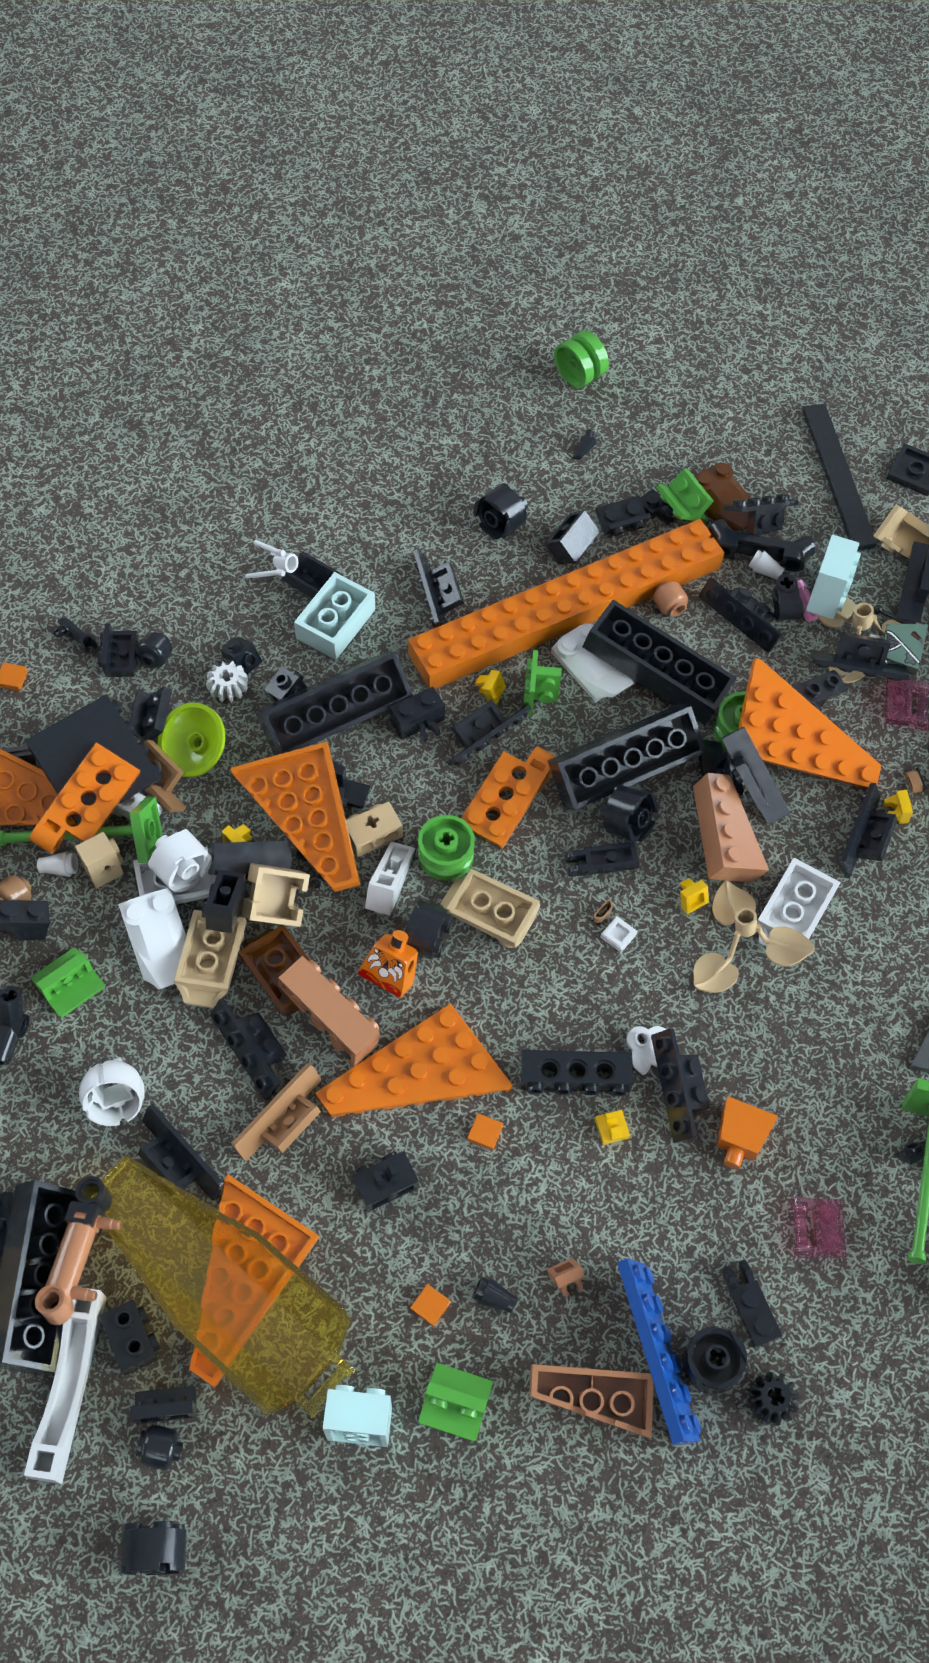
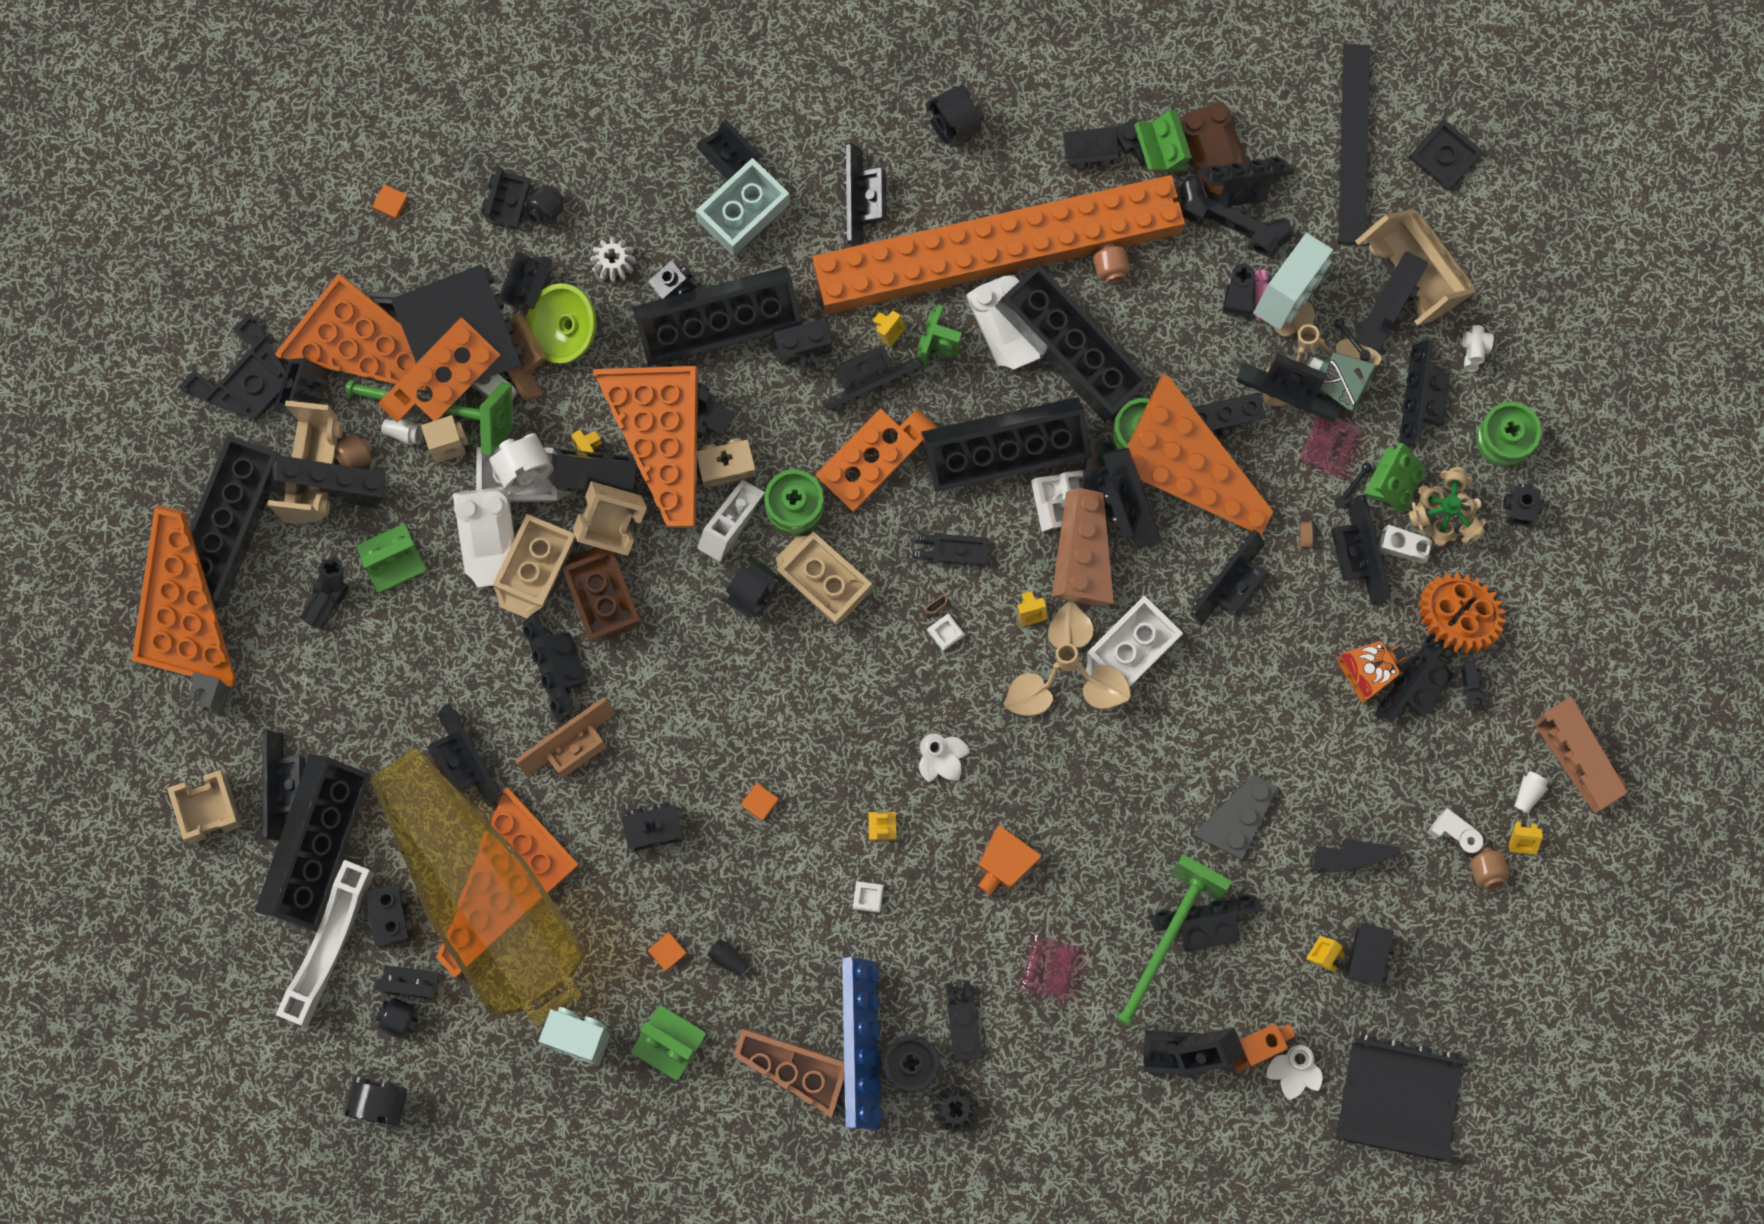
camera: 15 degrees right, 15 degrees up
nougat piece [35,1176,122,1325] -> none
black piece [53,617,97,654] -> none
white piece [79,1057,144,1126] -> none
black brick [202,870,246,934] -> none
black bracket [220,637,262,674] -> none
white plant [245,540,298,578] -> none
nougat wedge [278,956,380,1068] -> none
orange wing [315,1003,513,1118] -> none
orange torso [357,930,418,999] -> none
black brick [521,1050,633,1096] -> none
brick [545,510,600,565] -> none
nougat tile [547,1258,585,1297] -> none
black bar [572,429,597,460] -> none
black brick [600,784,658,842] -> none
black bracket [651,1028,710,1143] -> none
black bracket [699,577,783,653] -> none
white cone [748,550,785,580] -> none
yellow tile [883,790,913,824] -> none
none -> white tile [853,881,884,913]
none -> white slope [1031,470,1083,532]

